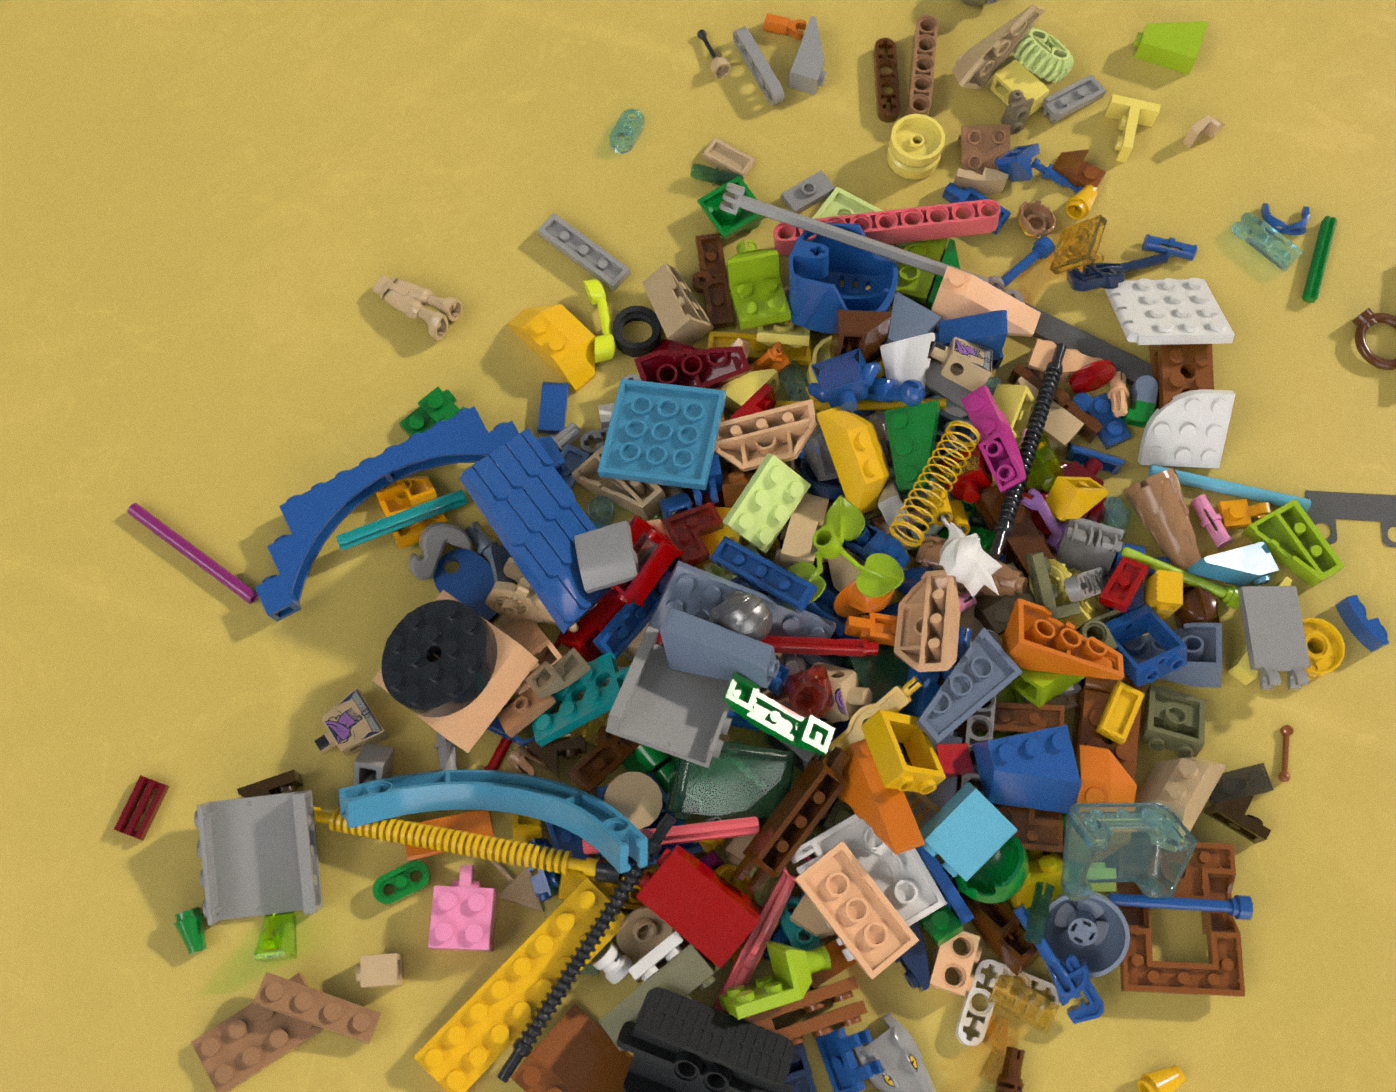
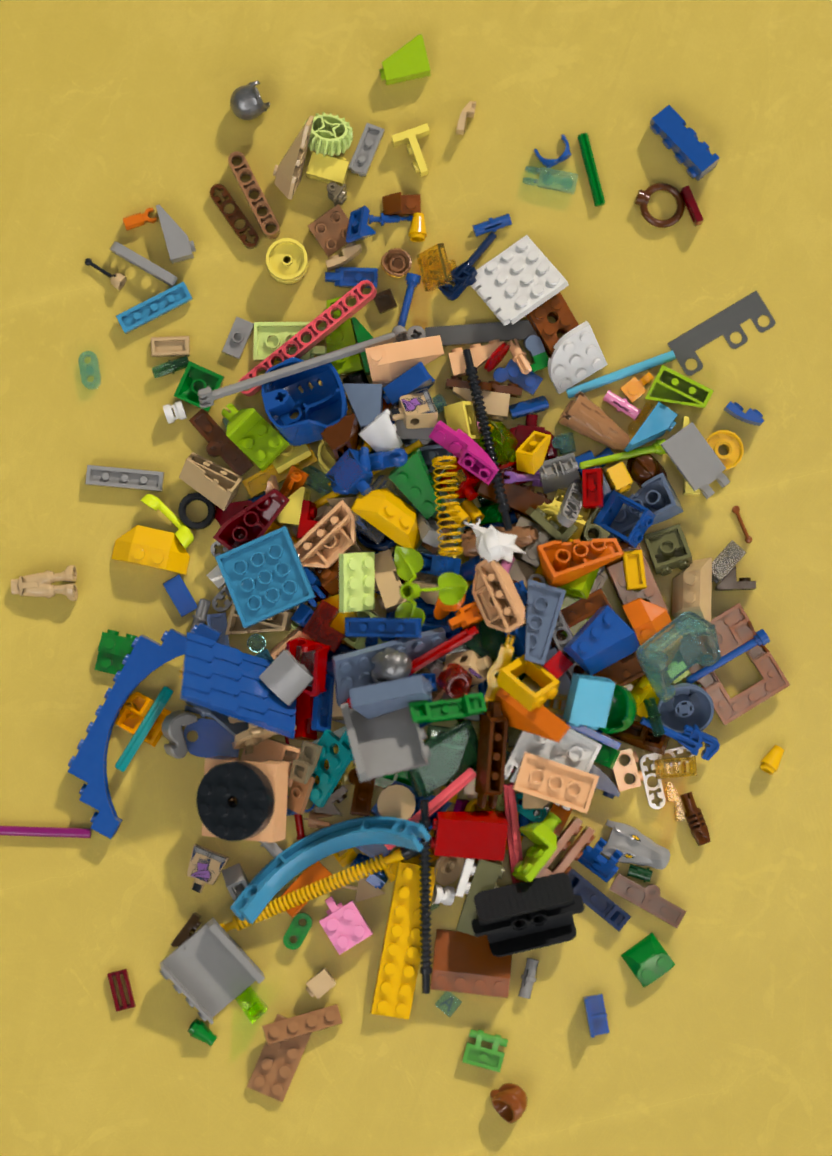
camera: 30 degrees left, 15 degrees up
none -> dark azure plate [116,281,193,334]
none -> white wheel [163,400,187,424]
none -> dark brown plate [374,288,397,314]

